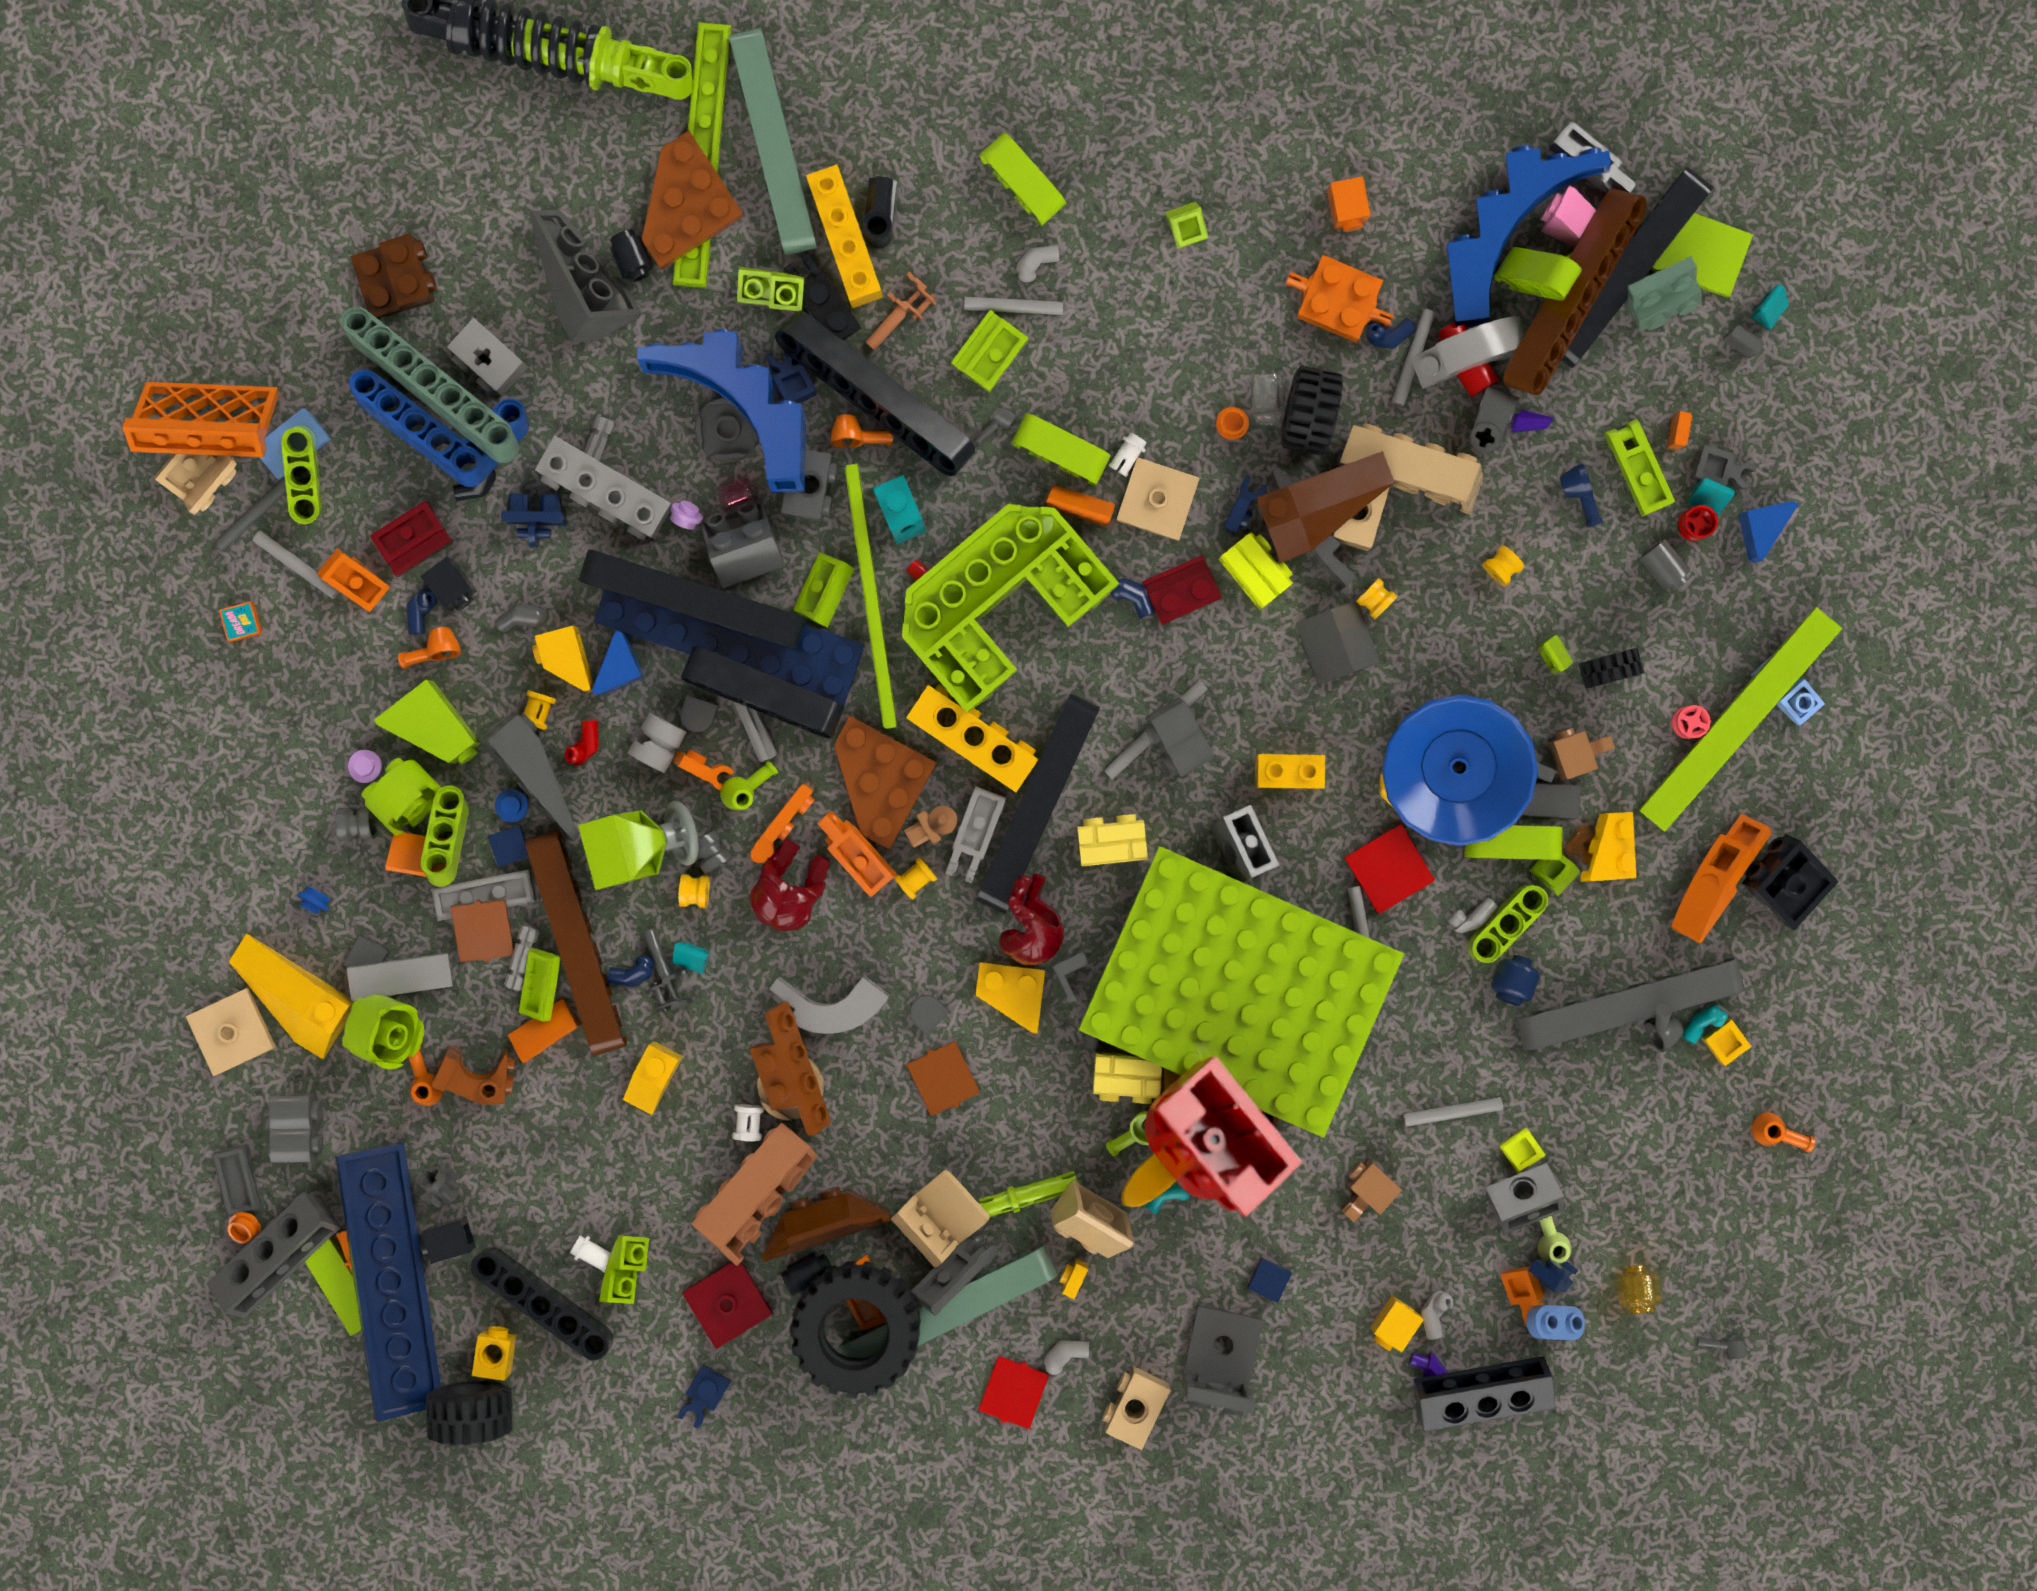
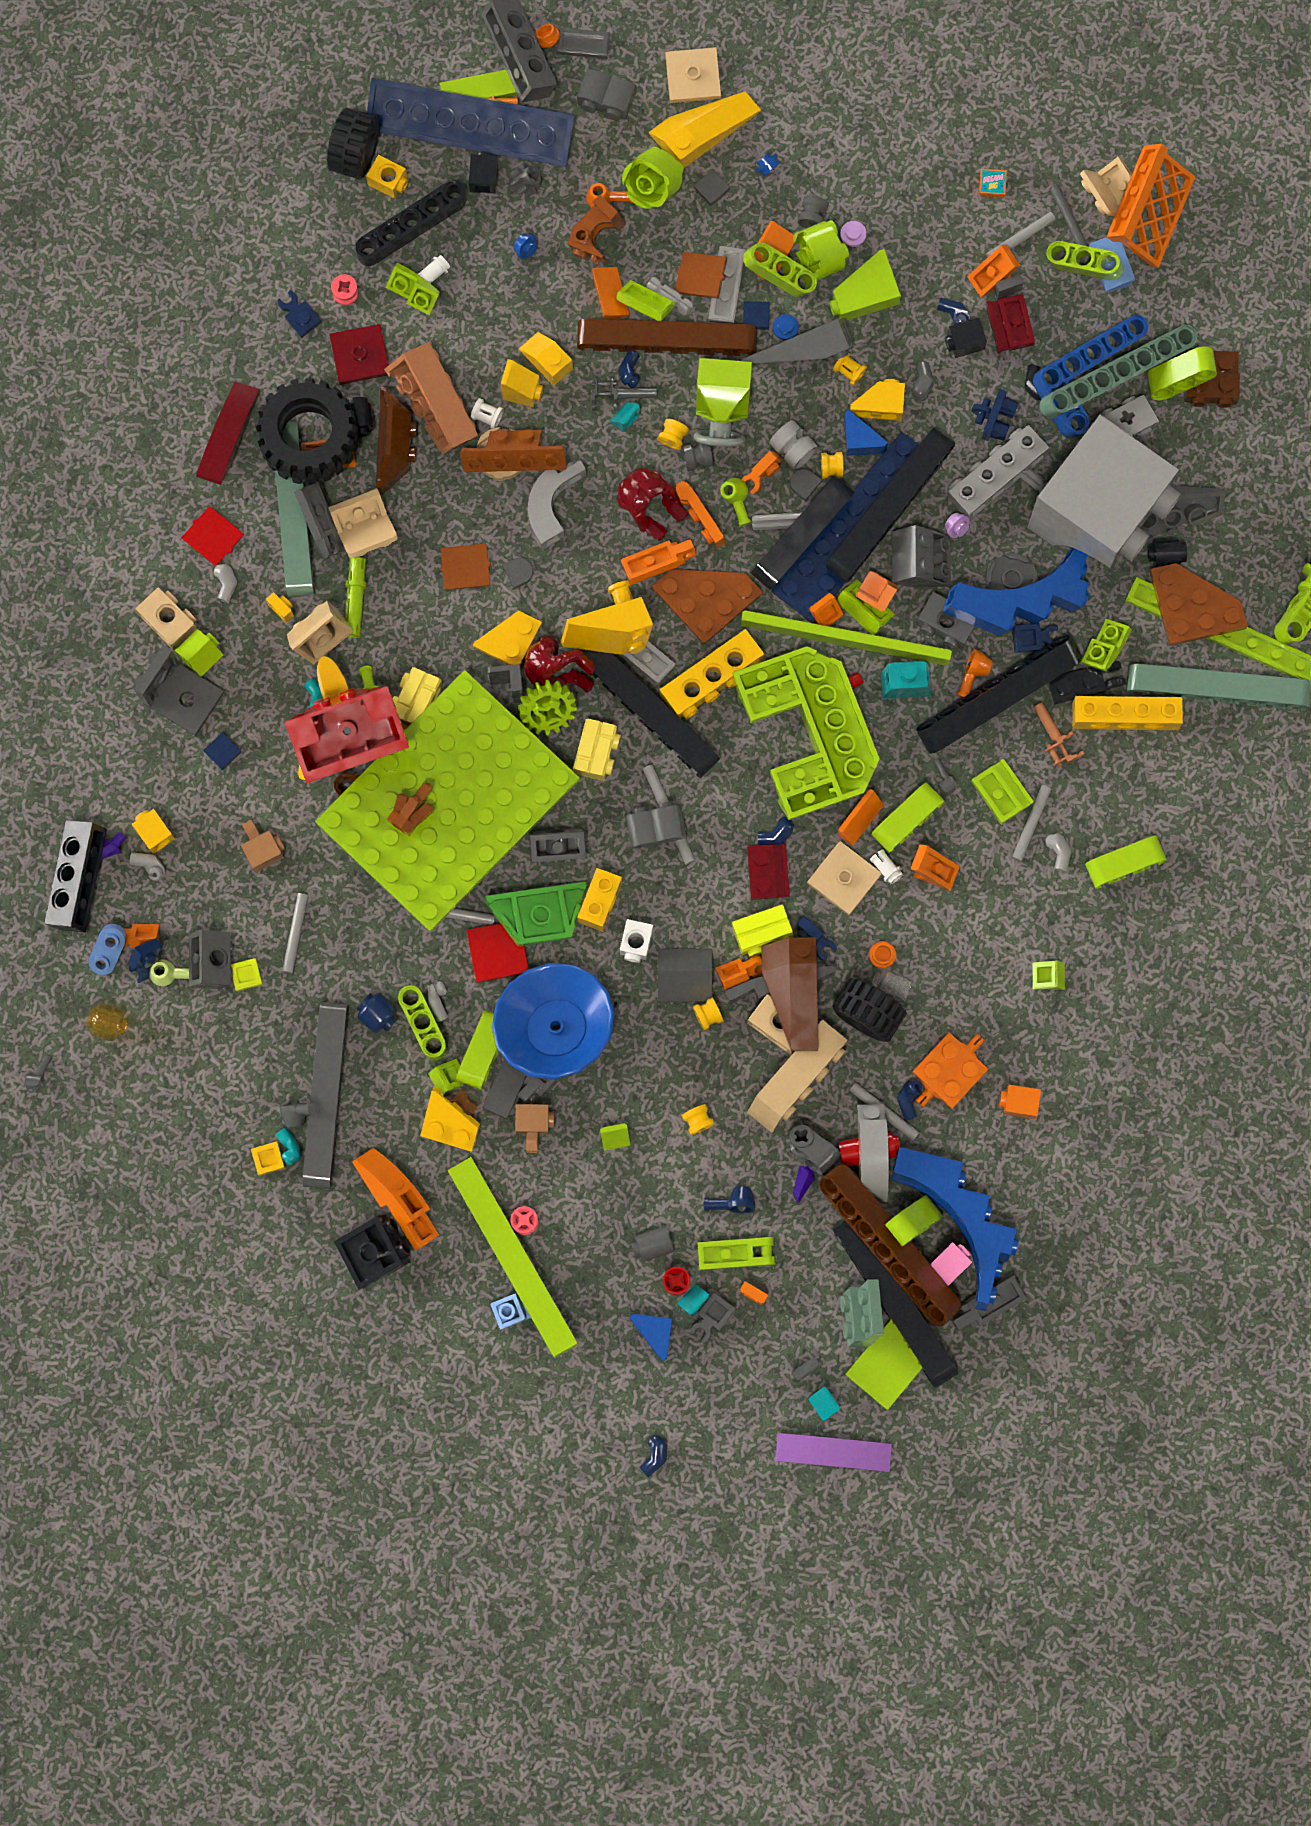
camera: 110 degrees right, 10 degrees down
light grey tile [347,952,453,1001] -> none
orange bar [398,627,461,669] -> none
red arm [564,720,599,766] -> none
clear pink slope [717,476,755,509] -> none
black piece [862,176,898,249] -> none
medium nougat hips [904,806,958,848] -> none
black tyre [1578,648,1645,689] -> none
orange bar [1751,1112,1816,1153] -> none
none -> lime brick [174,629,223,677]
none -> dark red slope [196,381,259,485]
none -> coral wheel [331,274,359,305]
none -> dark orange rock [387,783,434,836]
none -> bright green wing [484,881,587,947]
none -> yellow slope [501,359,543,407]
none -> blue plate [514,233,537,259]
none -> lime gear [518,680,577,735]
none -> yellow slope [561,597,653,655]
none -> white brick [620,919,653,963]
none -> dark blue arm [639,1435,667,1477]
none -> orange plate [715,955,763,990]
none -> medium lavender slope [775,1433,892,1472]
none -> orange tile [809,593,844,626]
none -> yellow wheel [821,452,843,479]
none -> orange panel [856,570,898,612]
none -> orange slope [911,845,960,891]
none -> dark grey tile [994,274,1024,300]
none -> light grey brick [1027,415,1181,568]
none -> lime beam [1147,346,1217,401]

